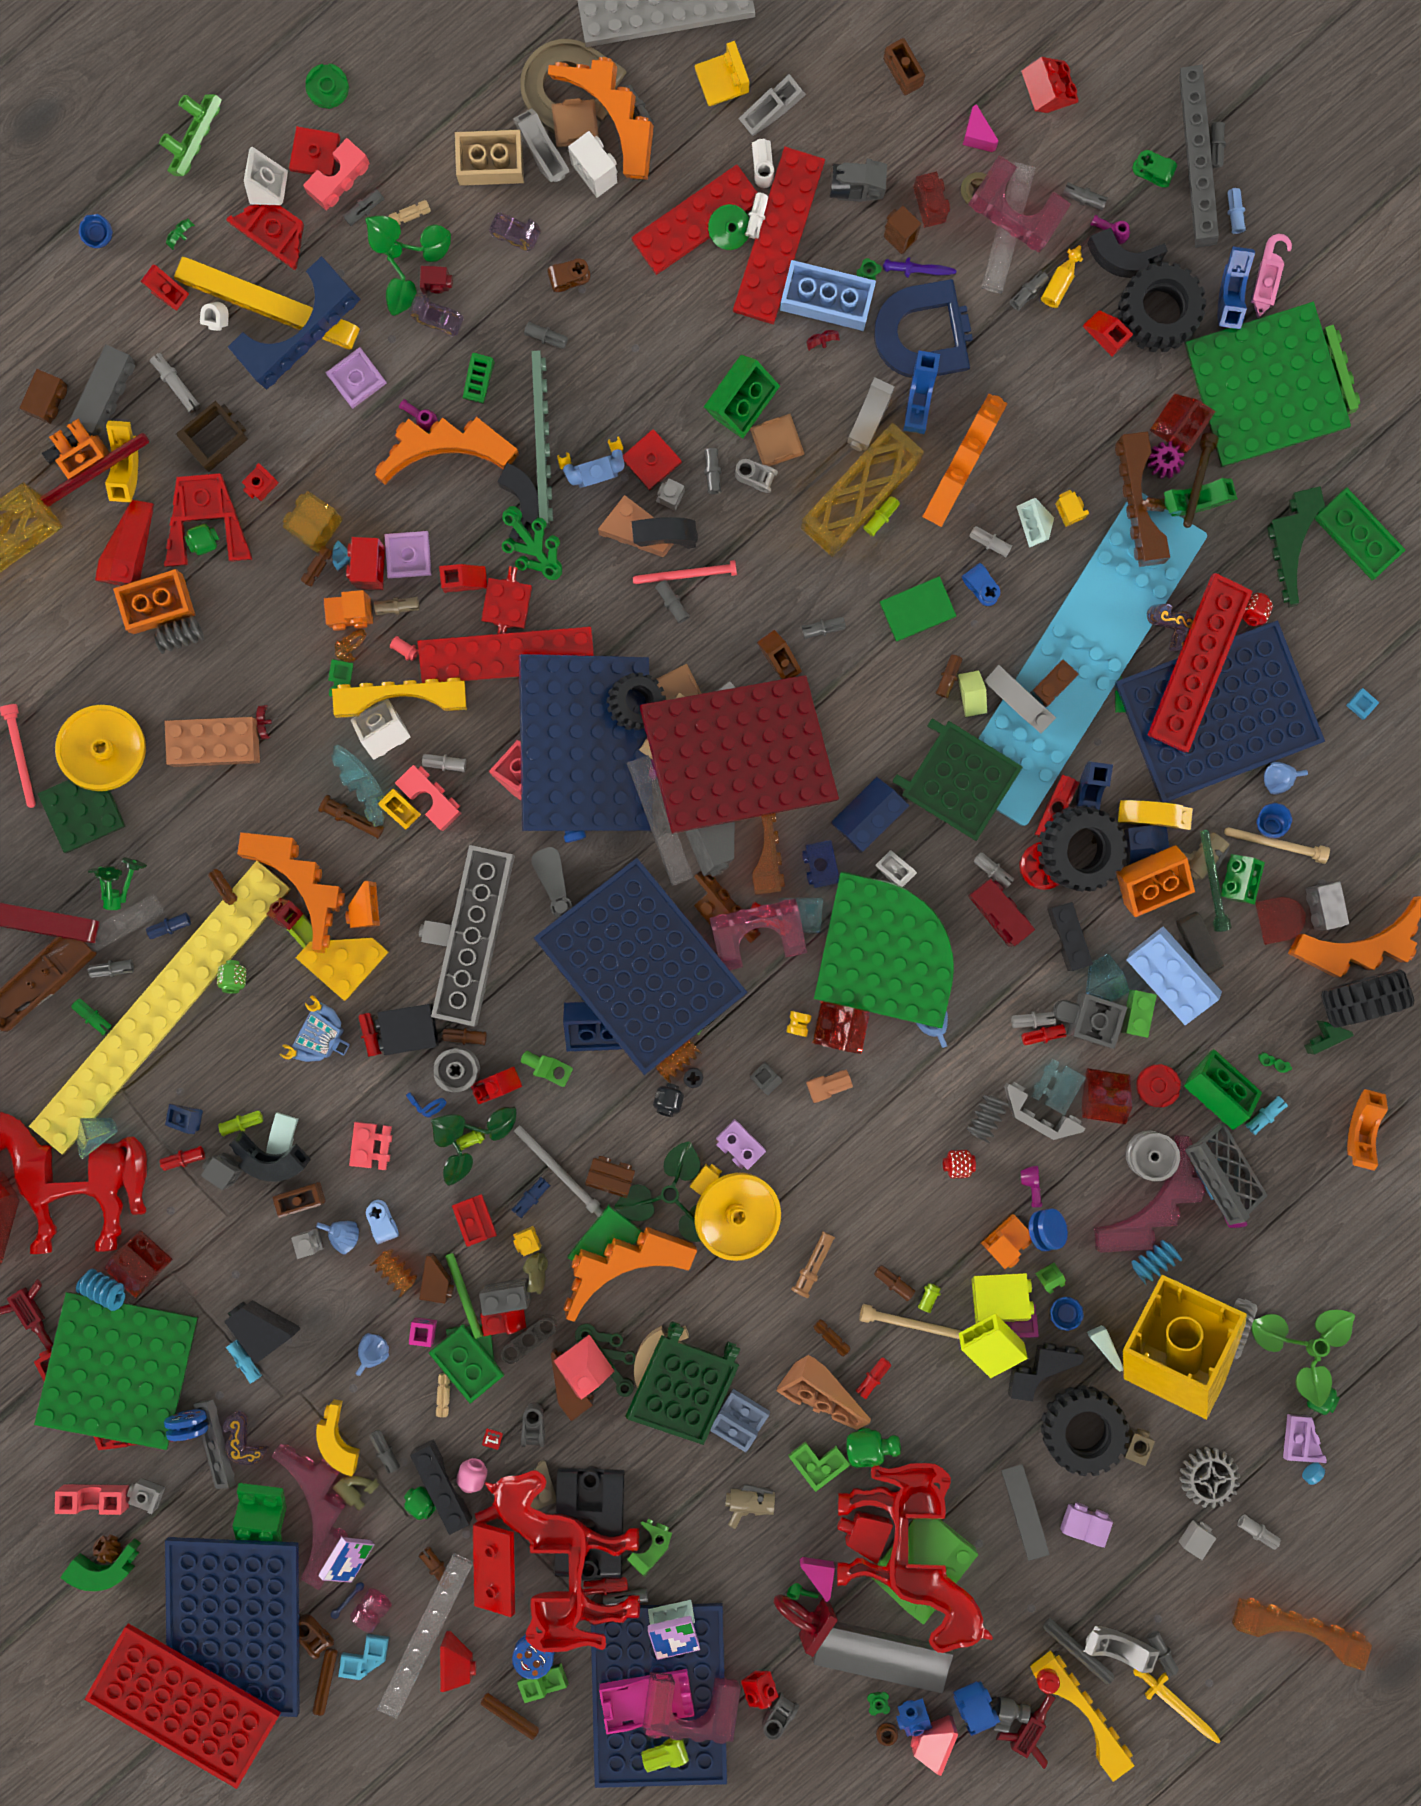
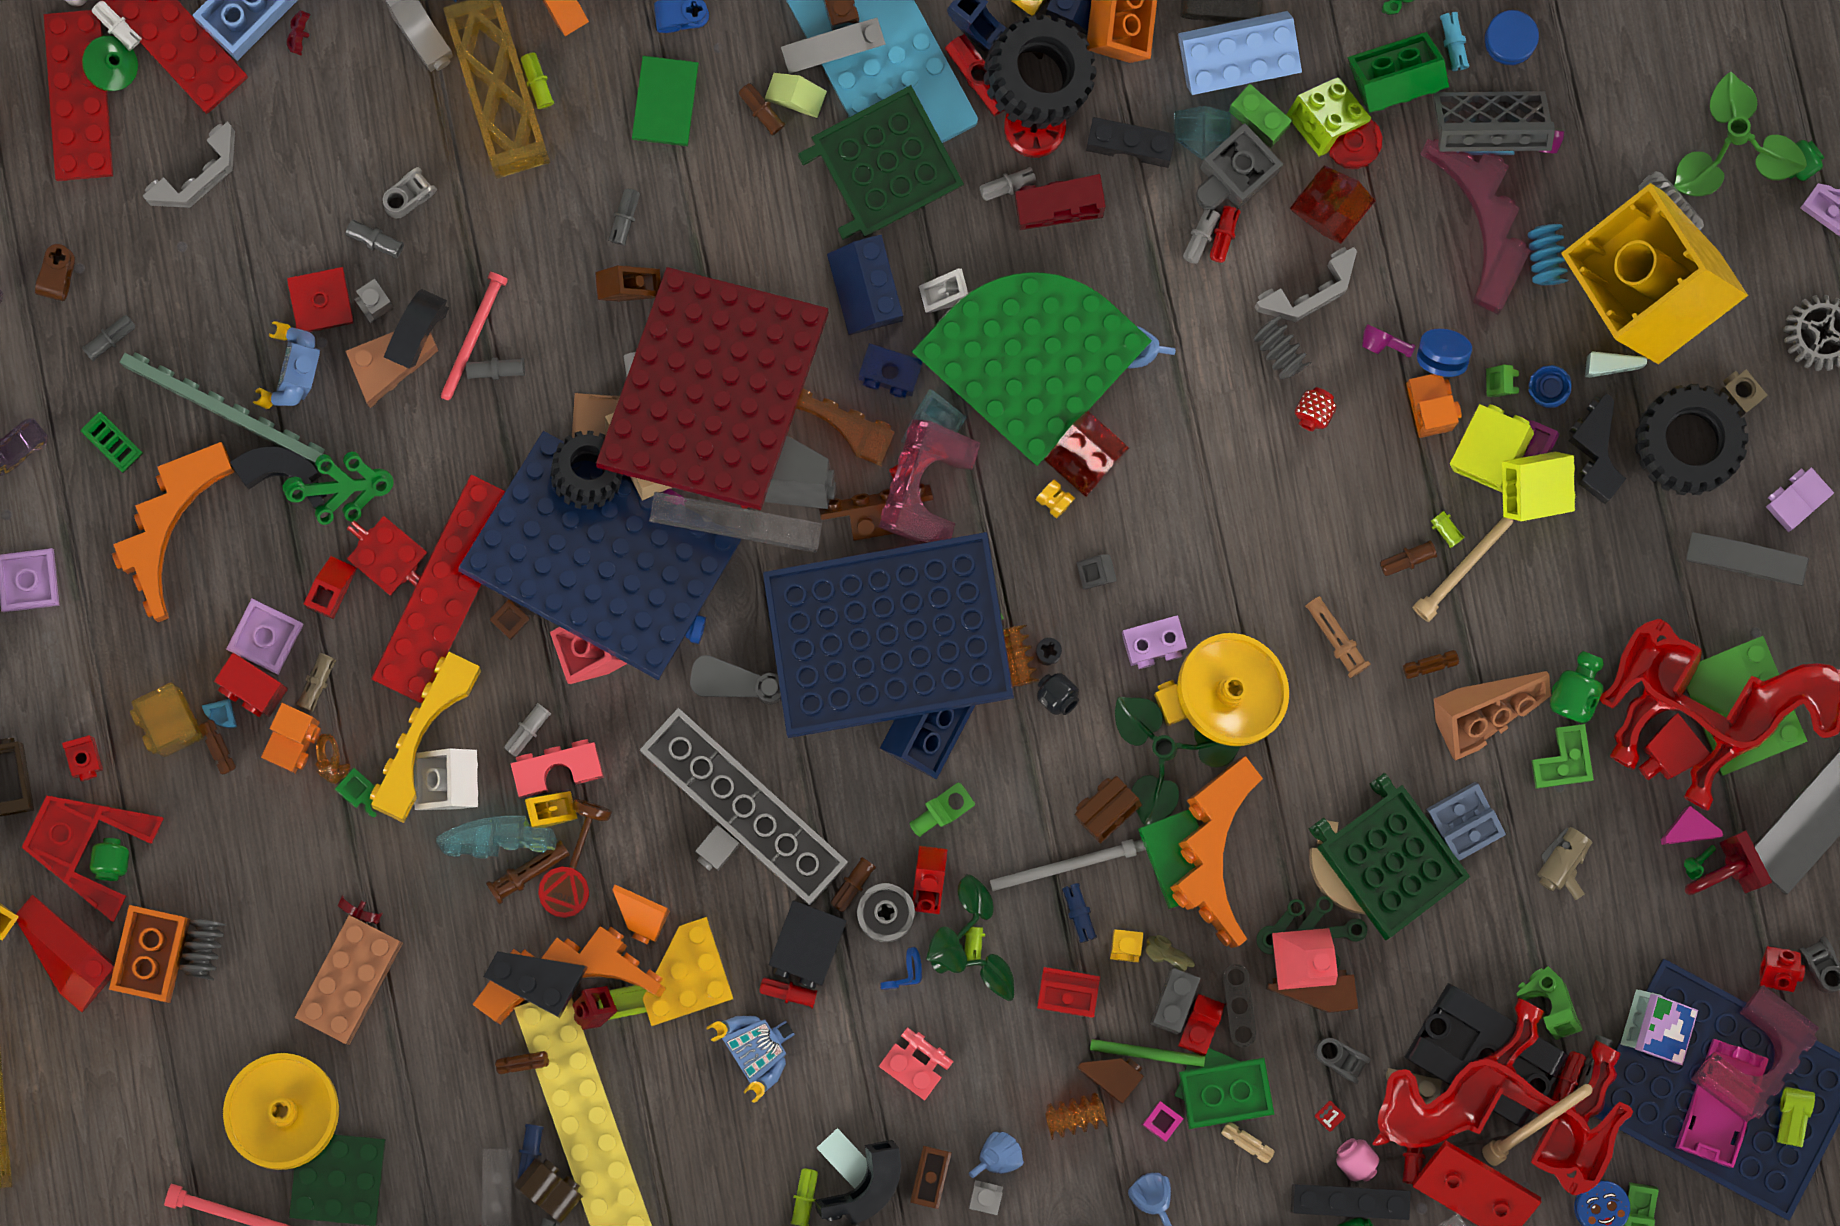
camera: 65 degrees left, 5 degrees down
plant [88,857,147,910] -> none
bright green head [217,960,247,994] -> none
light blue piece [366,1199,399,1244] -> none
coral pin [390,636,419,661] -> none
magenta bar [399,399,438,432] -> none
green slope [704,355,780,438] -> none
medium nougat piece [750,414,804,467] -> none
nougat piece [806,1069,853,1103] -> none
red axle [855,1357,891,1399] -> none
clear light blue plate [1031,1059,1086,1115] -> none
light grey wheel [1125,1130,1180,1181] -> none
none -> light grey slope [143,121,235,208]
none -> black wing [483,951,588,1018]
none -> reddish brown plate [490,599,530,640]
none -> dark brown brick [514,1158,583,1223]
none -> reddish brown piece [538,799,612,918]
none -> lime bracket [1286,77,1371,157]
none -> tan piece [1482,1084,1593,1166]
none -> blue head [1484,10,1539,65]

